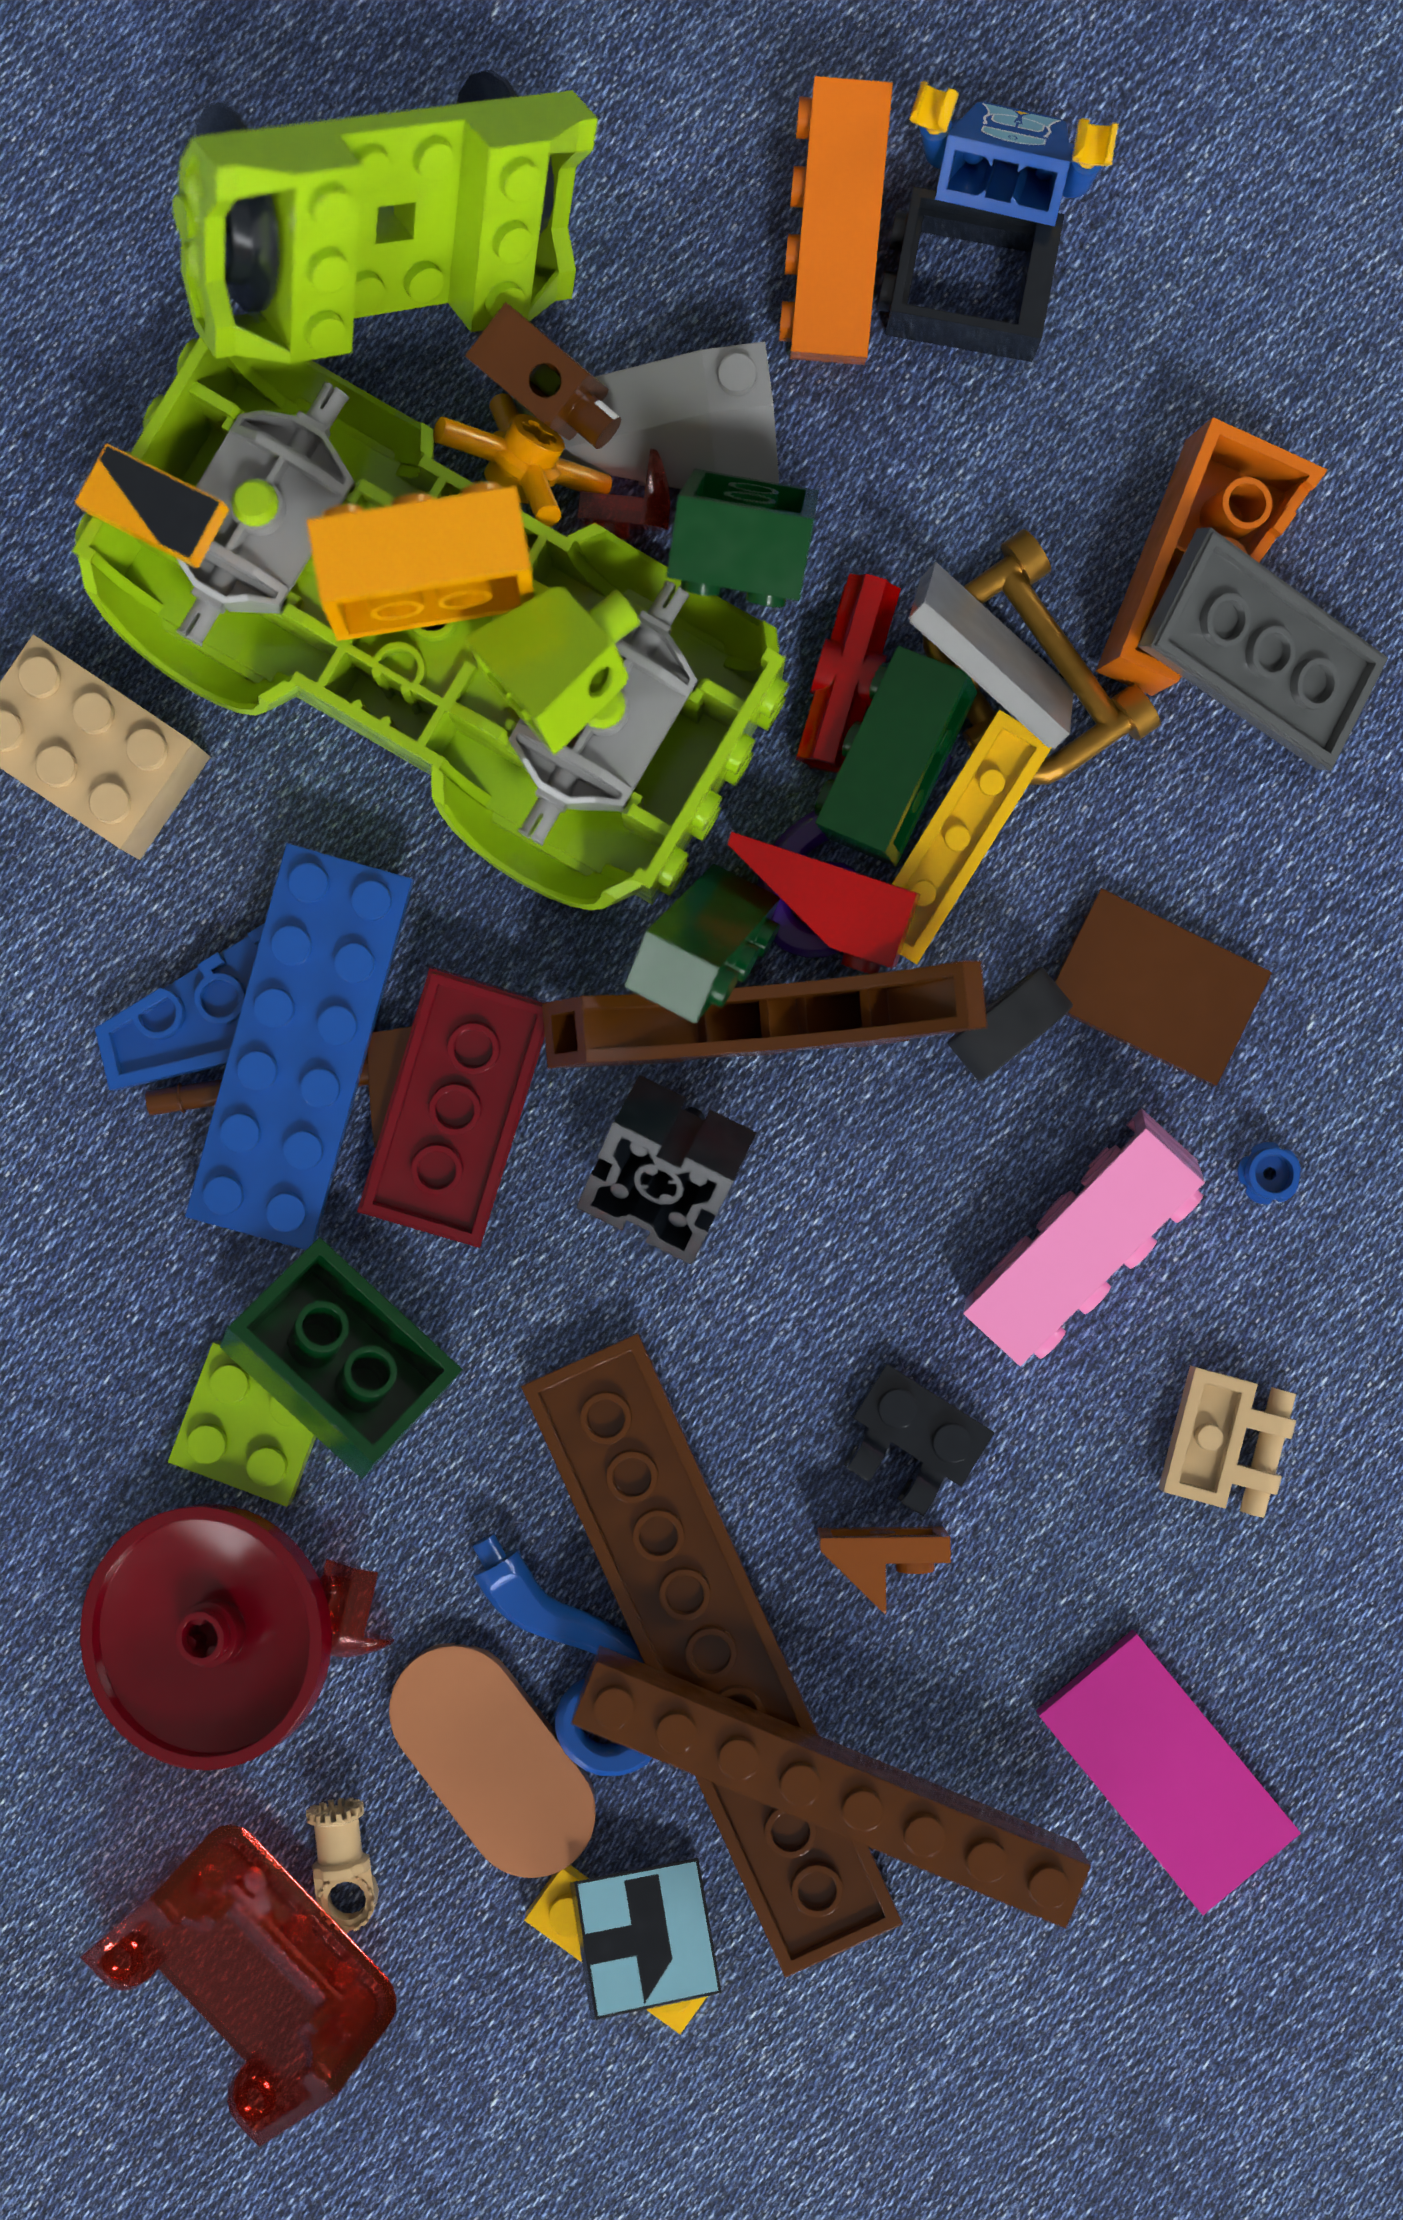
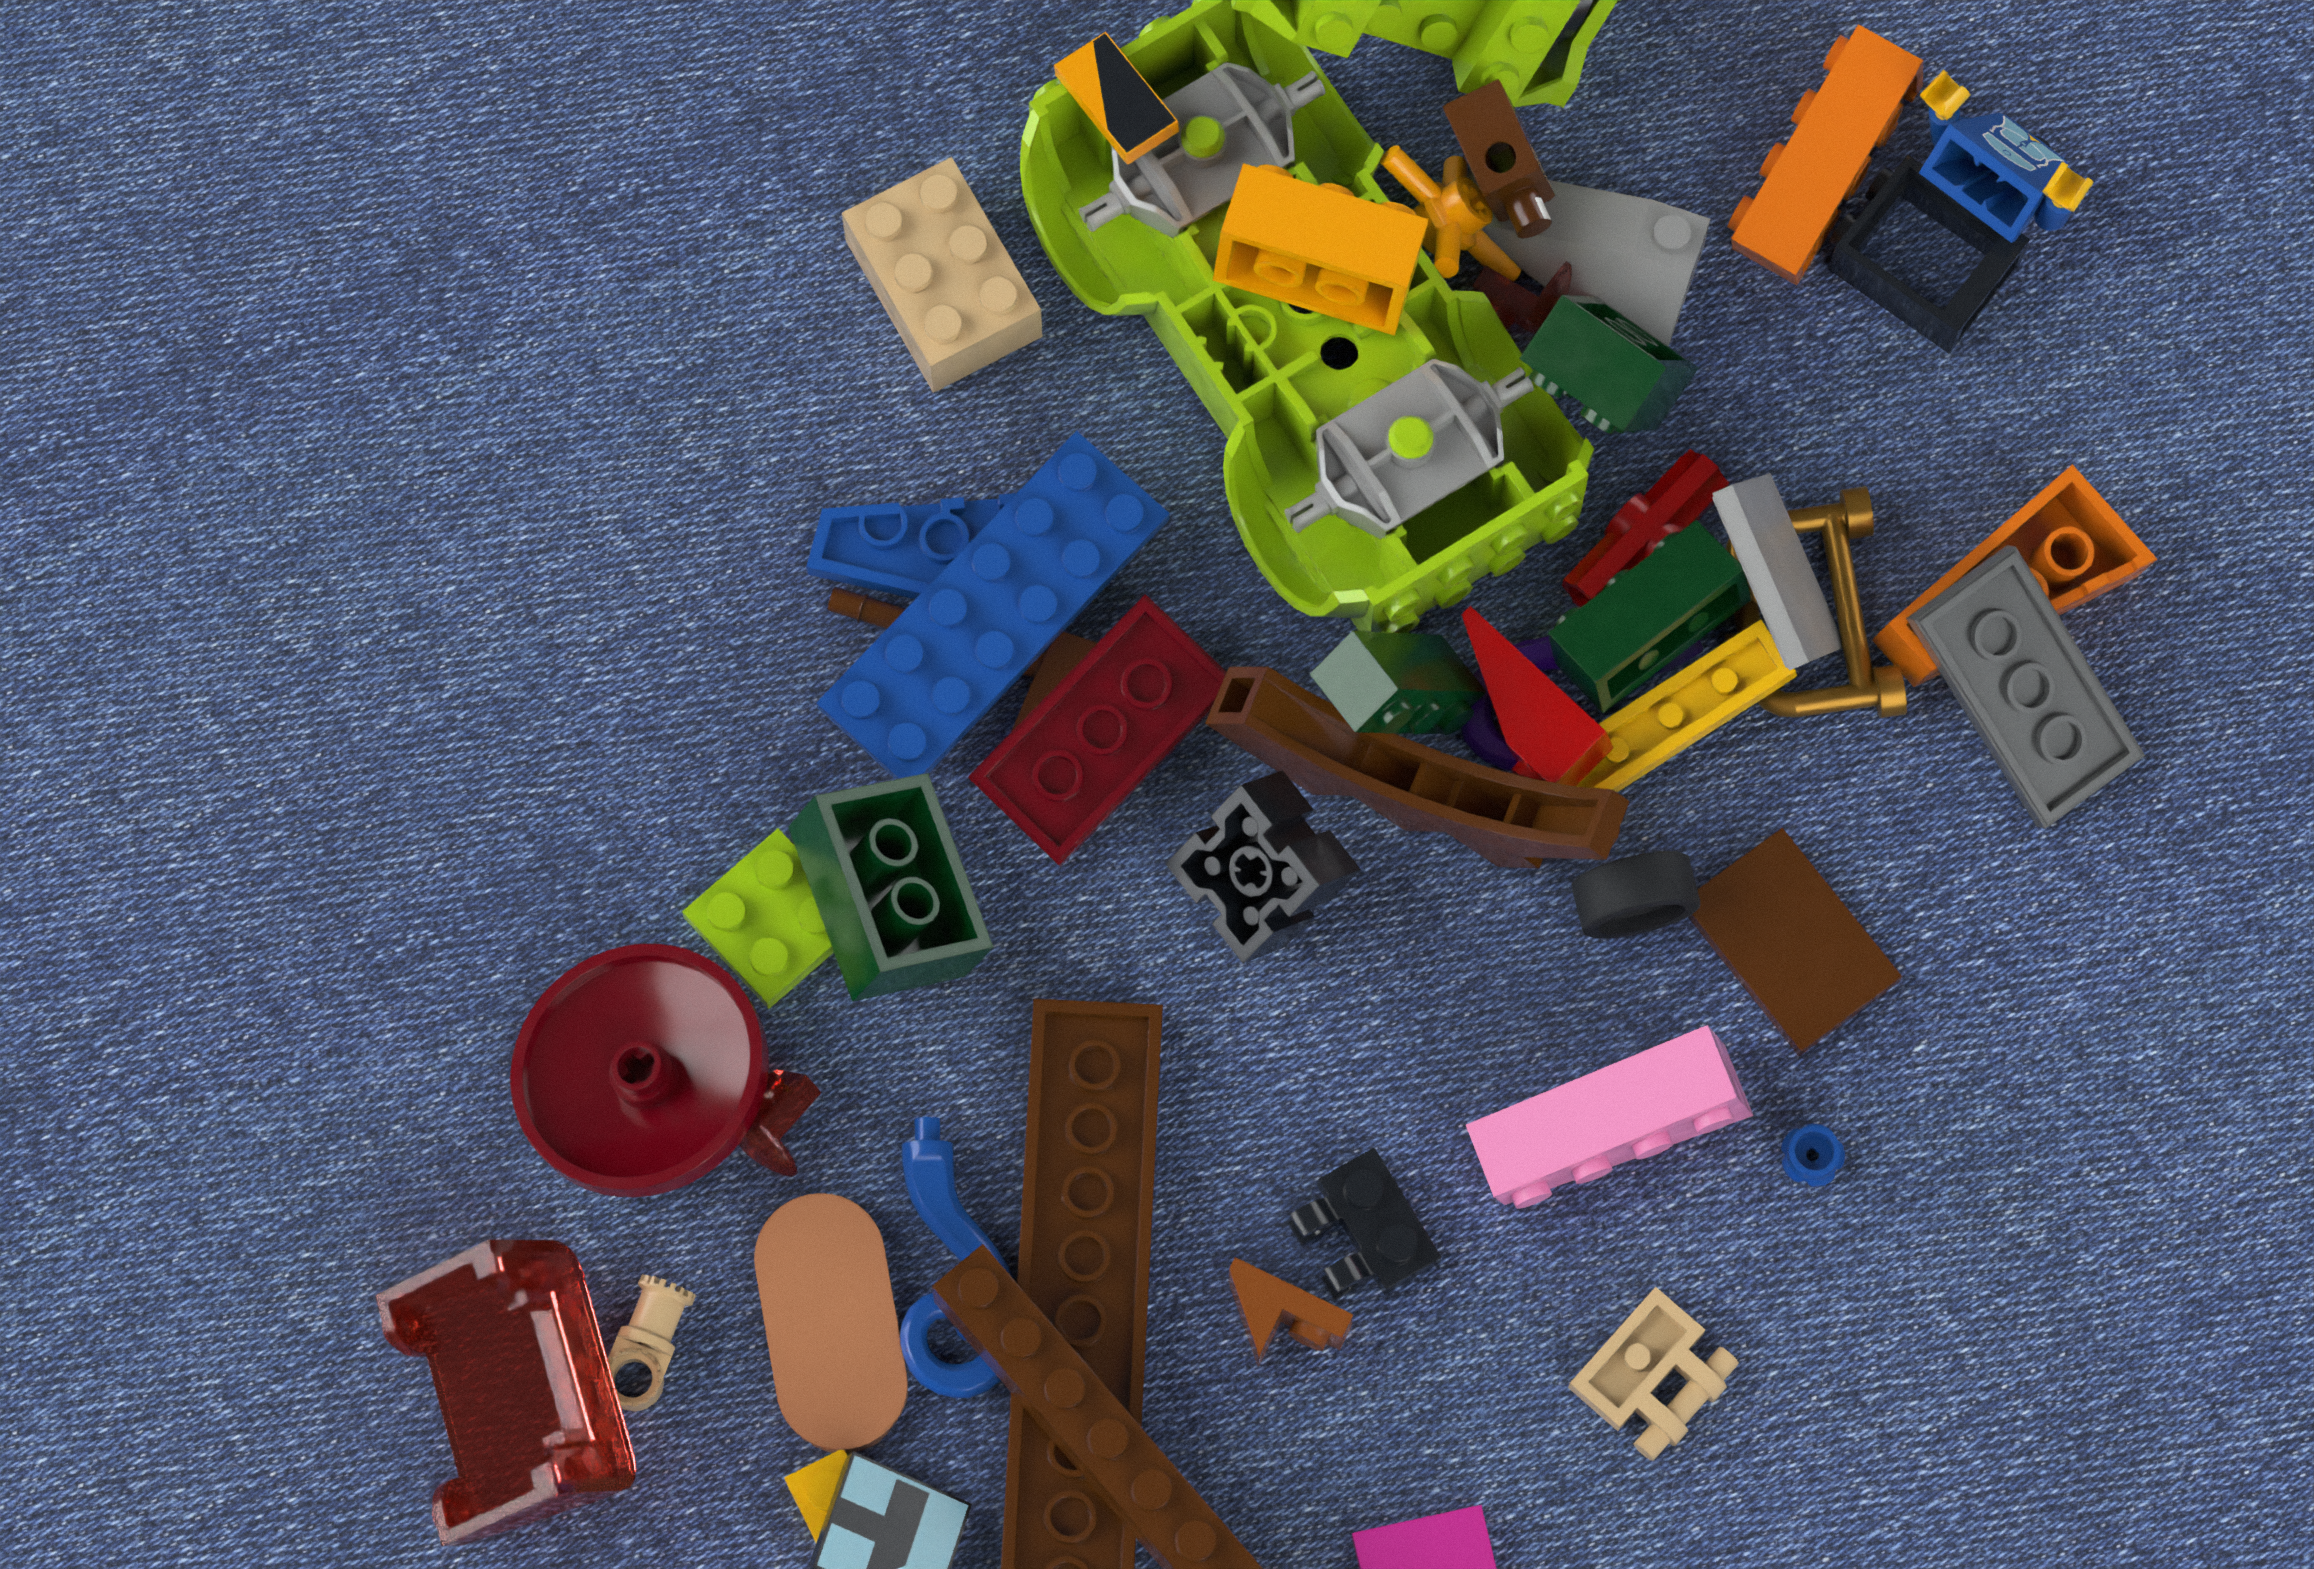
camera: 30 degrees right, 15 degrees down
lime torso [464,587,640,755] -> none

